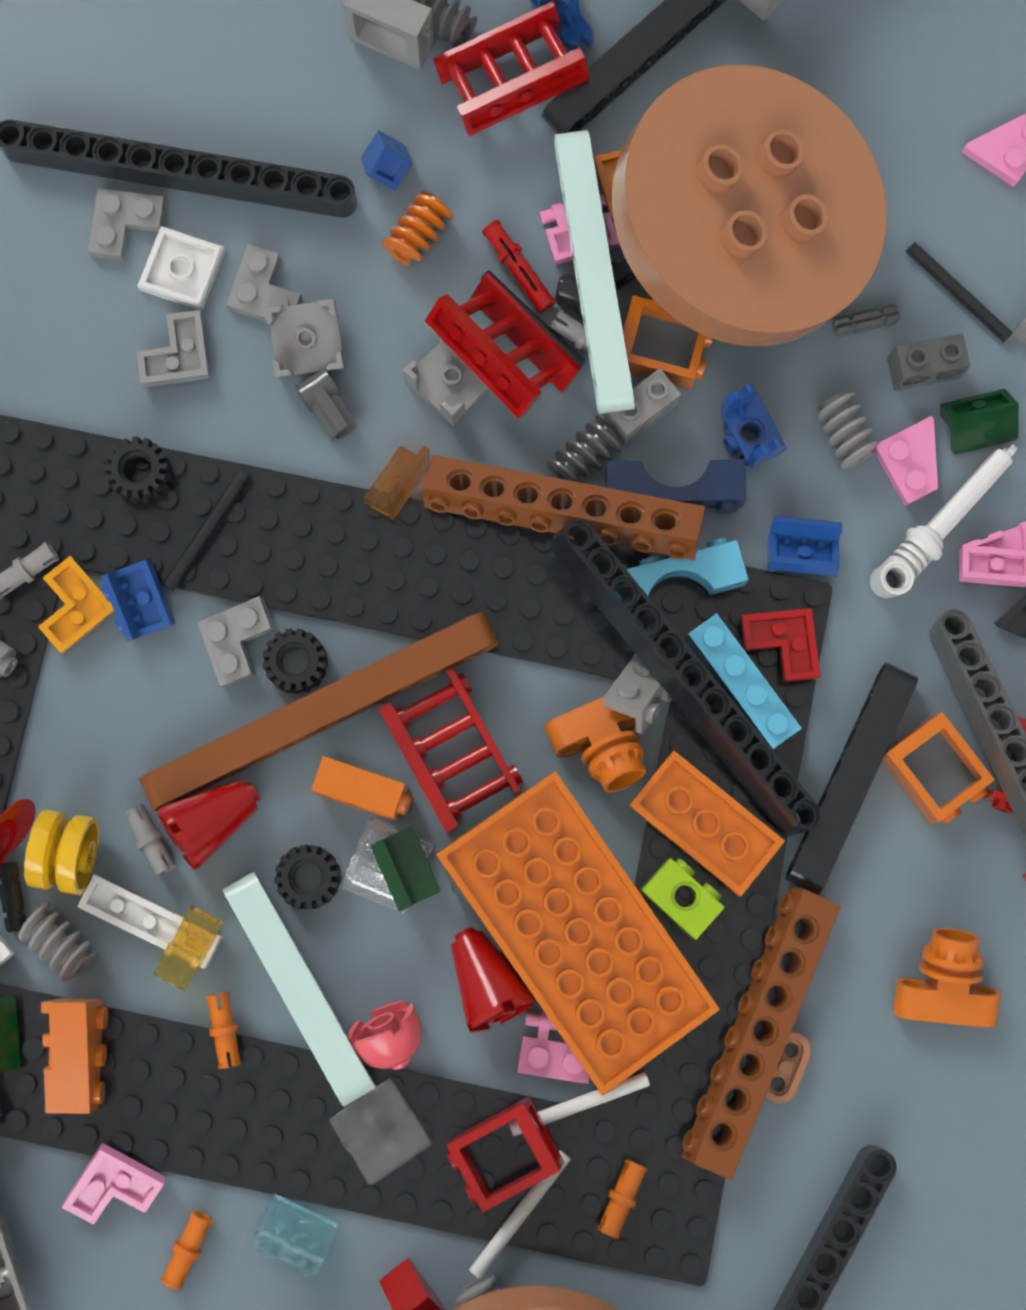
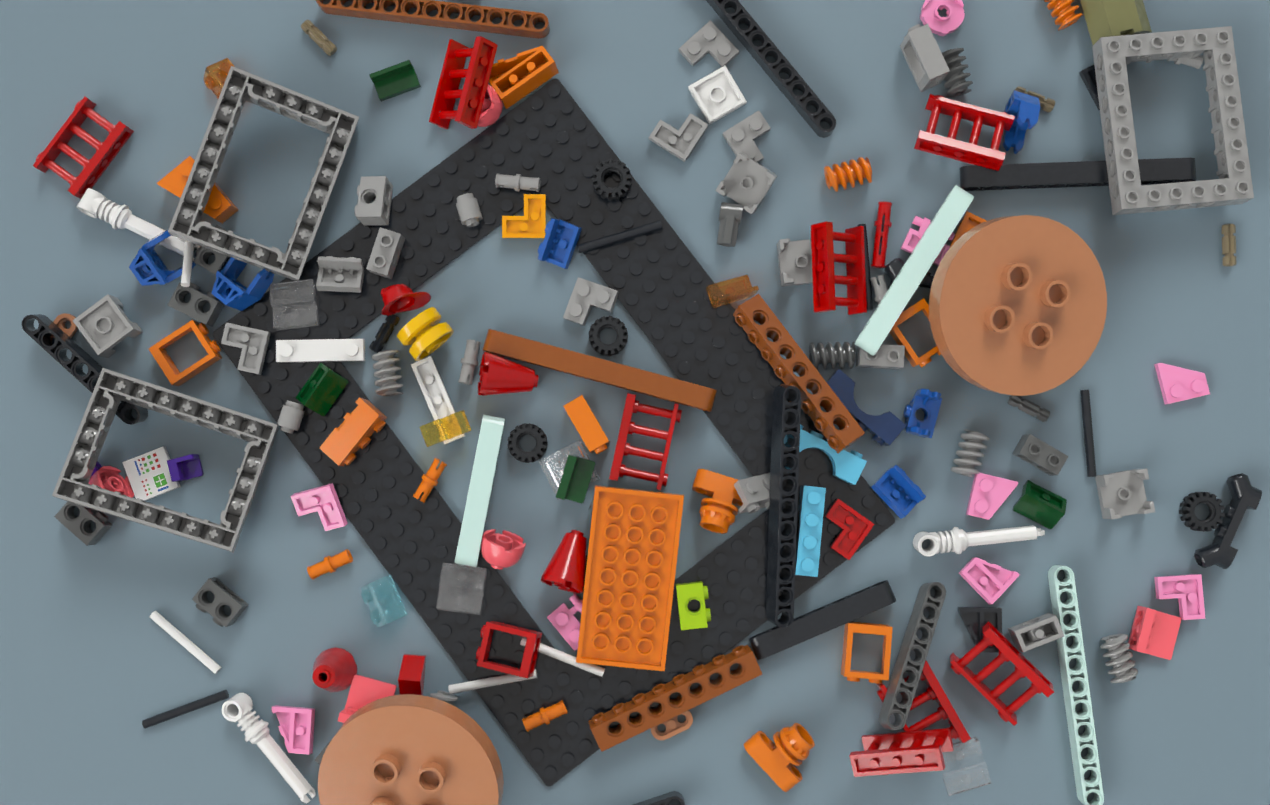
camera: 45 degrees right, 5 degrees up
blue panel [361,130,413,190] -> none
orange plate [628,750,785,897] -> none

